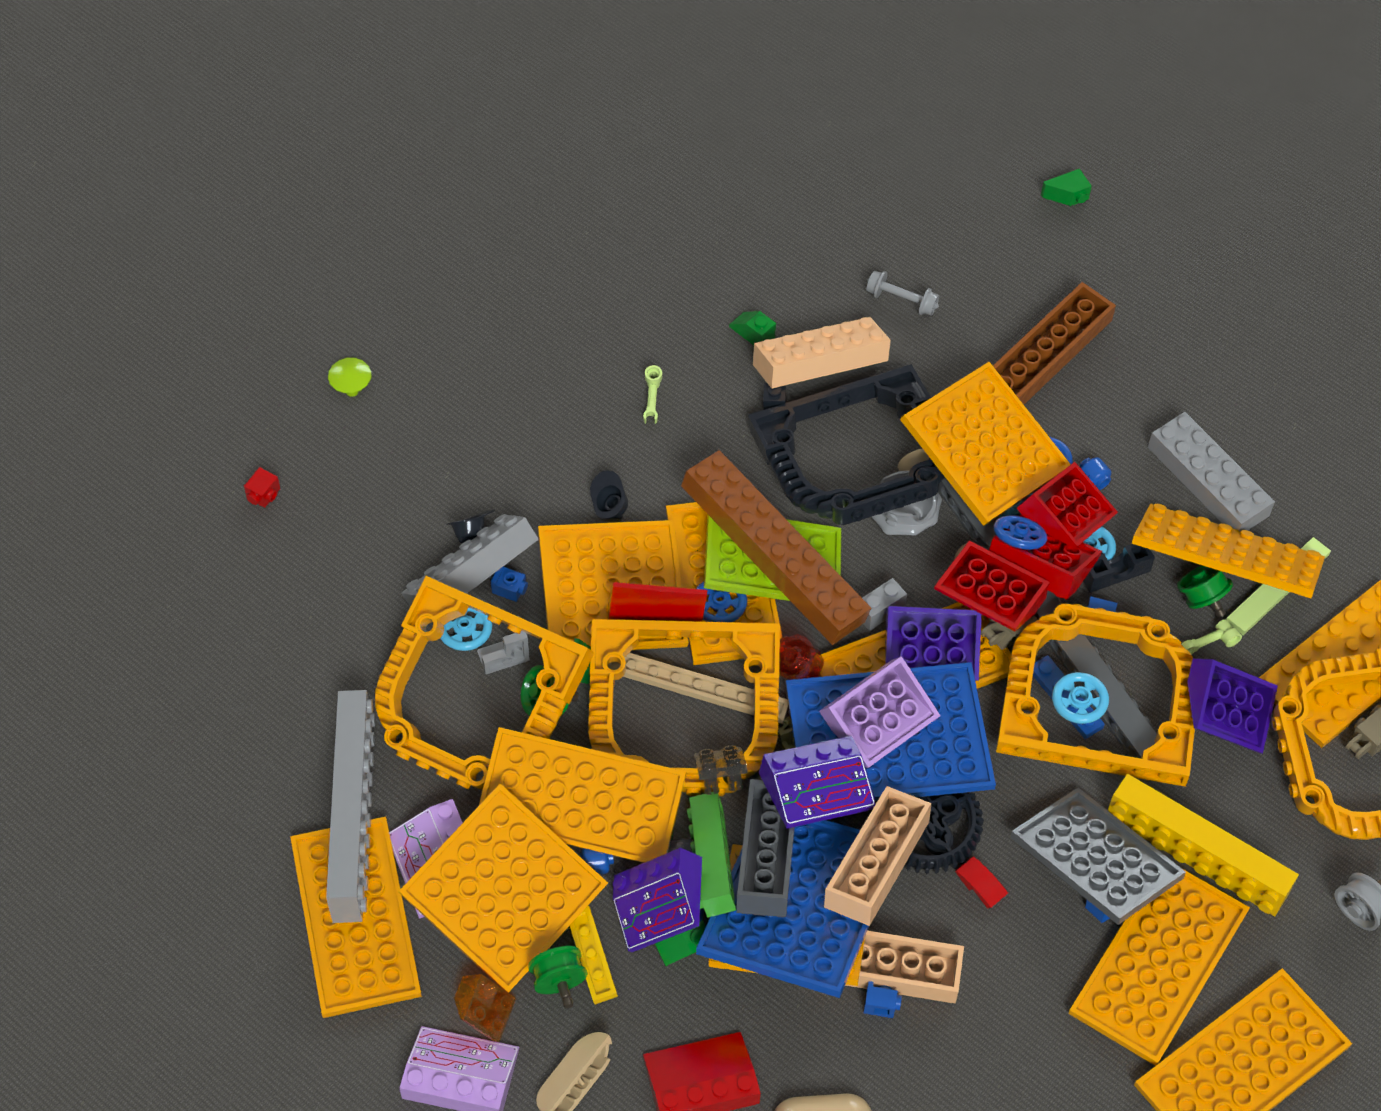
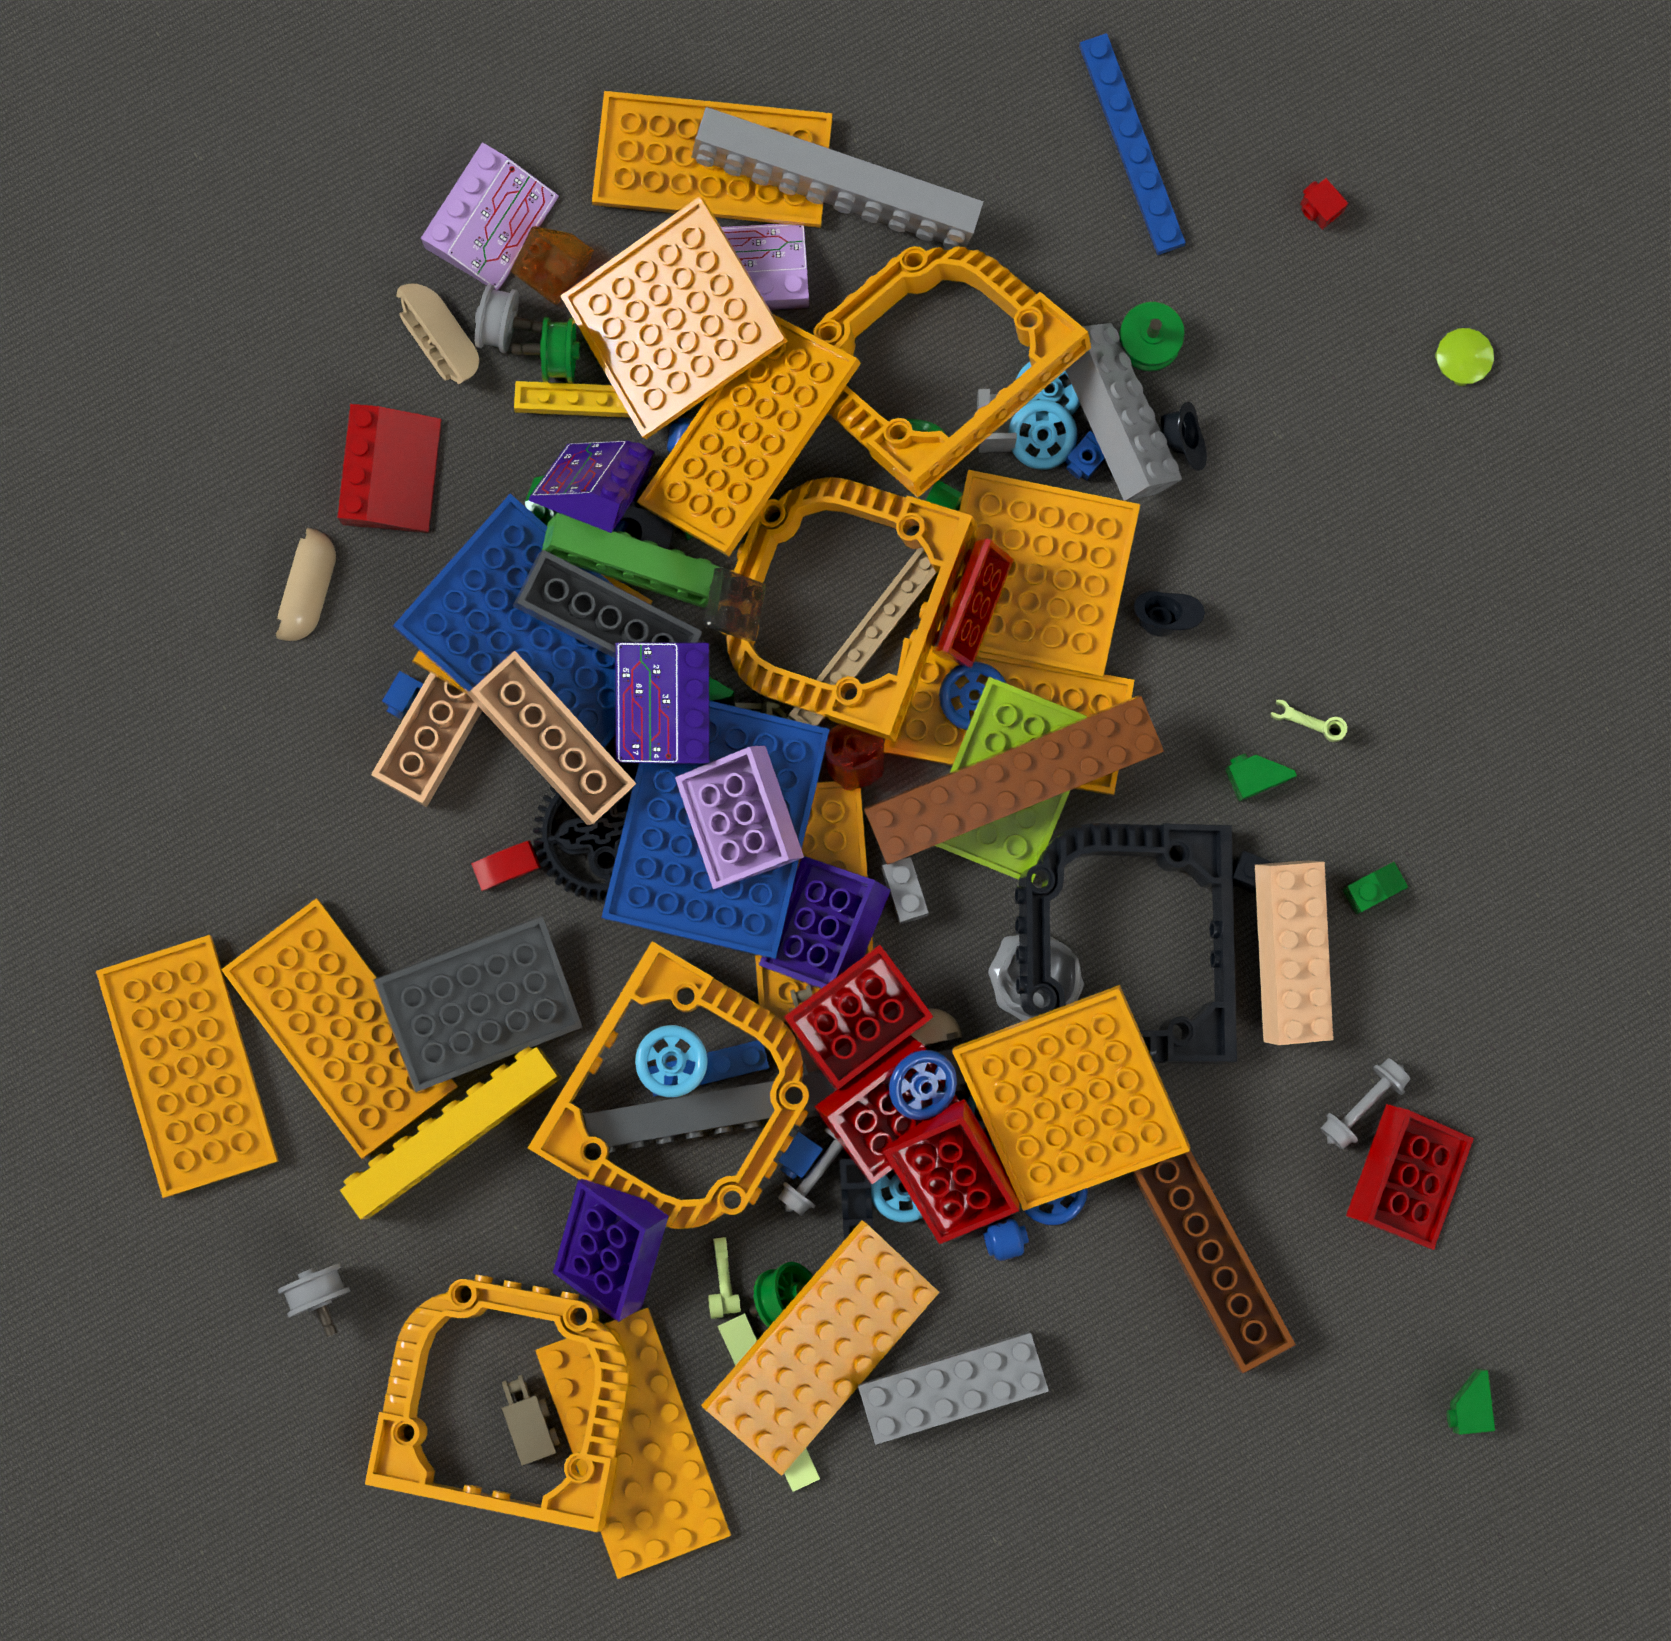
camera: 110 degrees right, 25 degrees up
none -> light grey wheel [475,284,543,353]
none -> light grey piece [778,1128,843,1216]
none -> medium azure plate [1008,400,1077,470]
none -> blue plate [1079,33,1186,255]
none -> green wheel [1119,302,1185,372]
none -> green slope [1225,753,1297,802]
none -> red slope [1346,1104,1474,1250]

